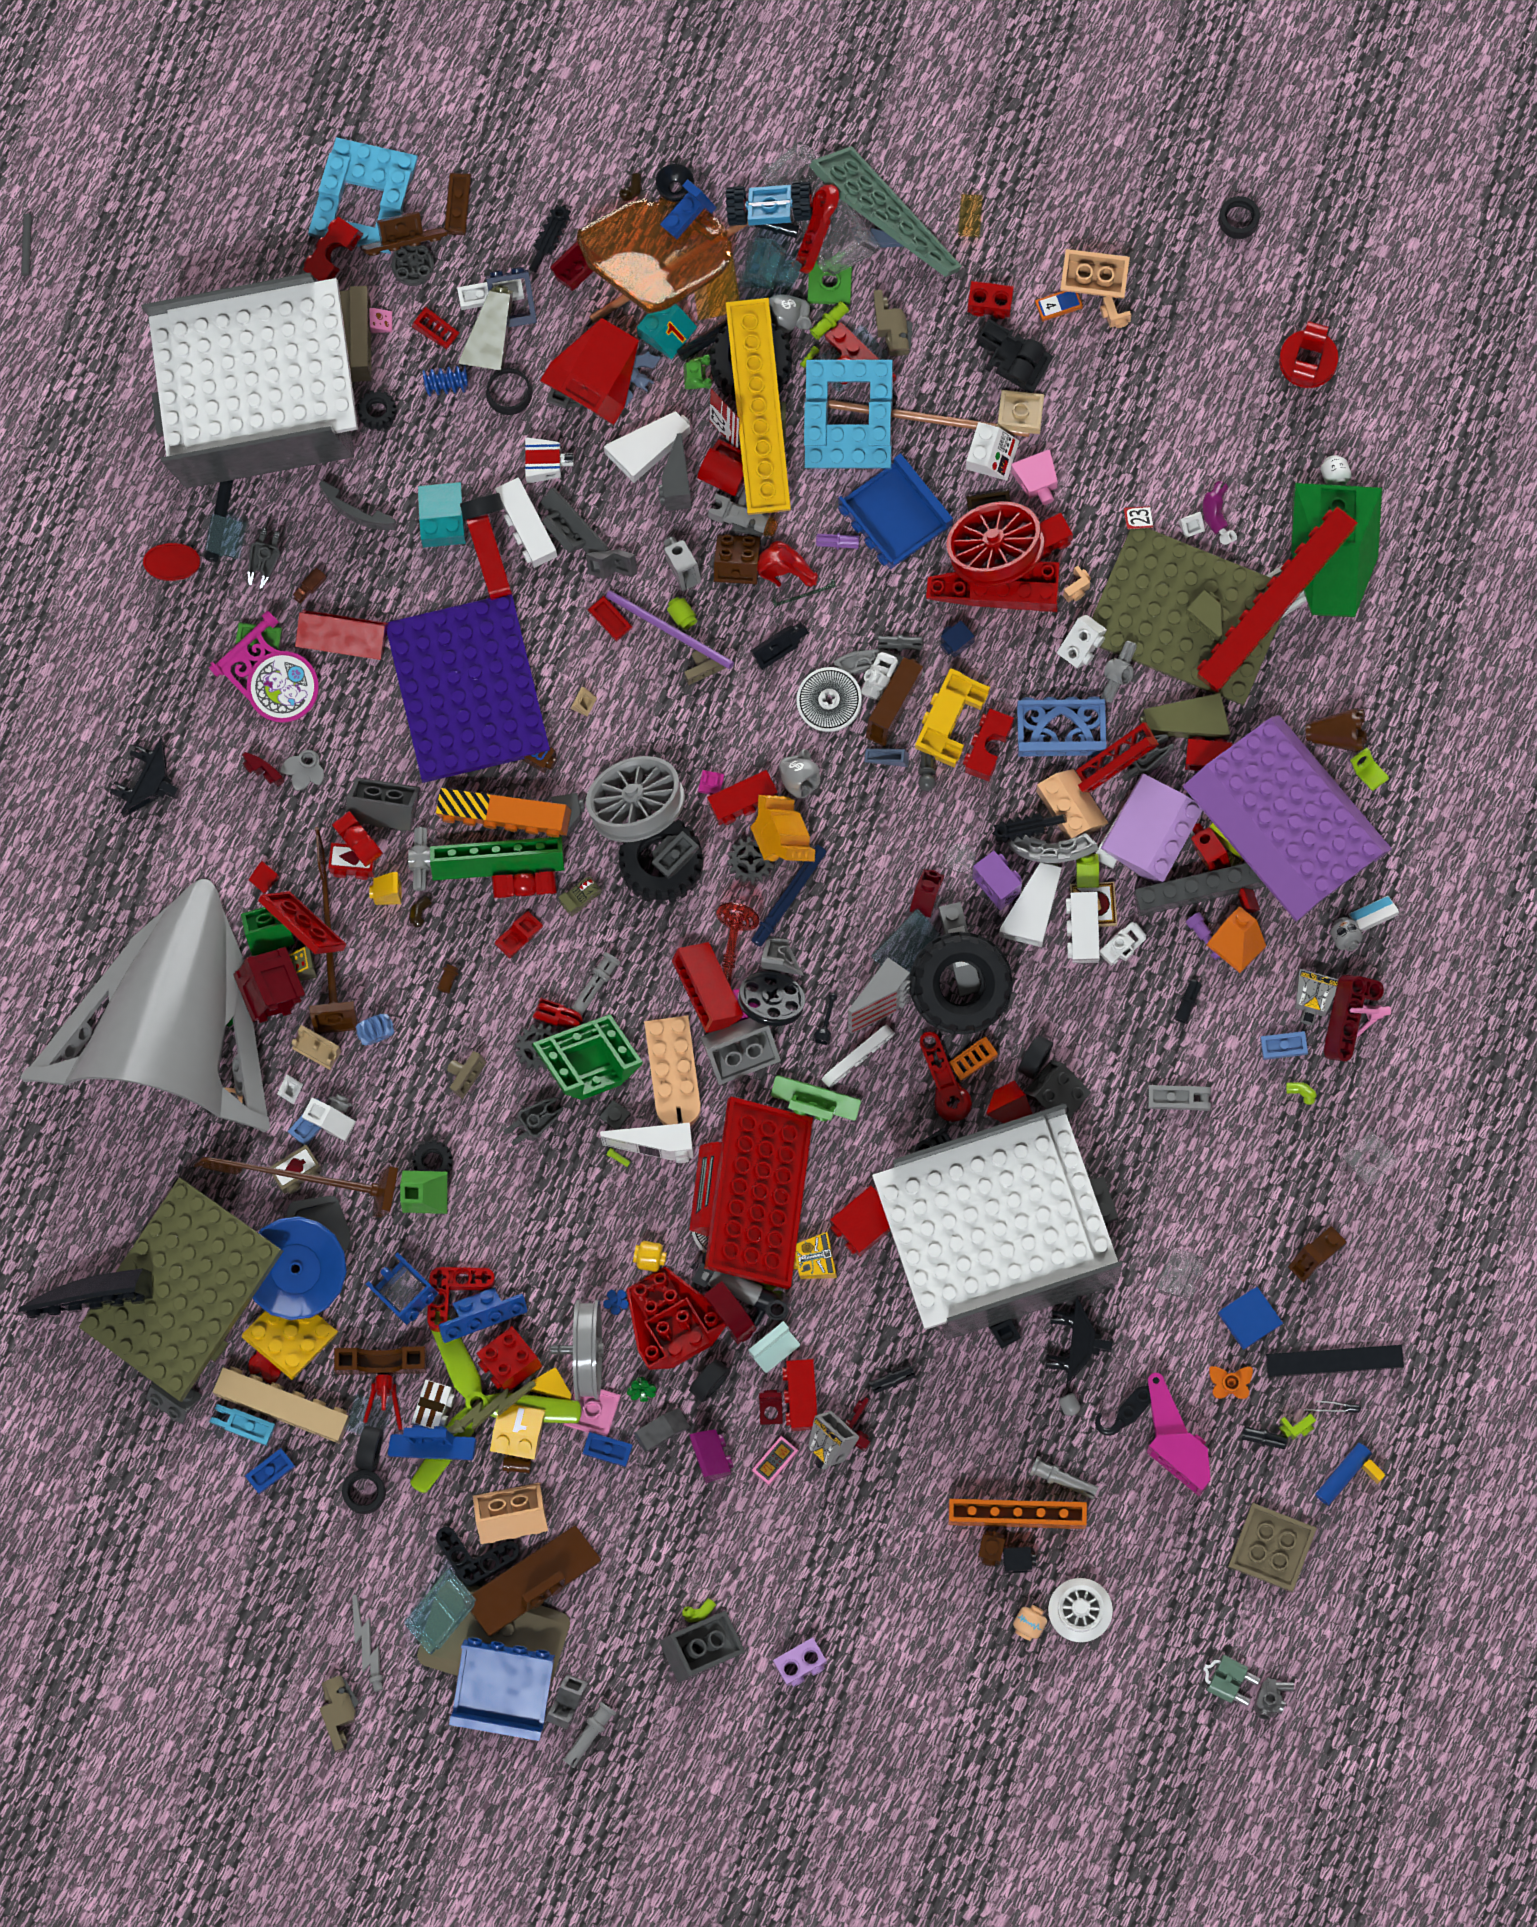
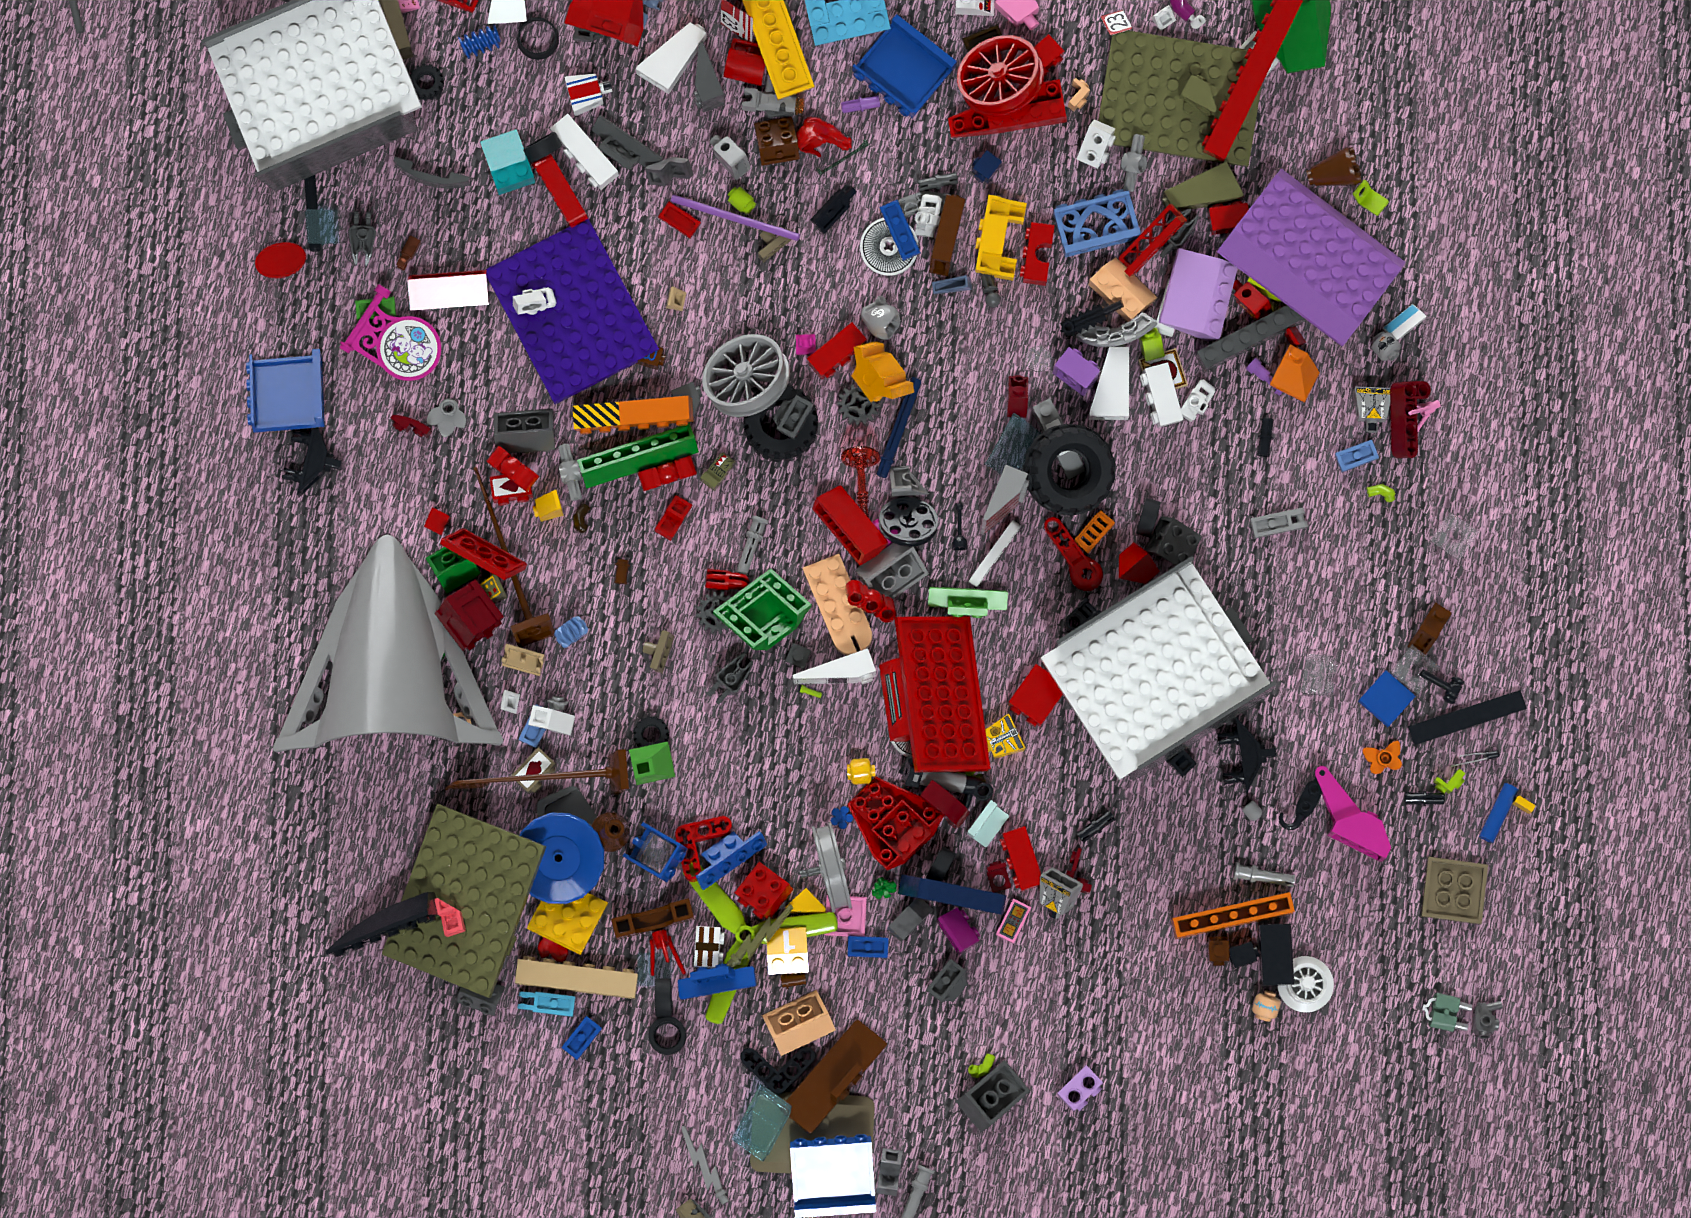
camera: 20 degrees left, 5 degrees up
none -> panel [246,349,325,433]
none -> coral slope [435,898,466,937]
none -> white piece [513,288,557,315]
none -> reddish brown cone [591,812,630,852]
none -> red piece [845,580,897,622]
none -> blue tile [879,200,921,261]
none -> dark blue beam [898,874,1007,915]
none -> dark grey slope [926,958,968,1003]
none -> black slope [1258,924,1294,988]
none -> clear piece [1390,645,1440,695]
none -> black piece [1419,669,1464,704]

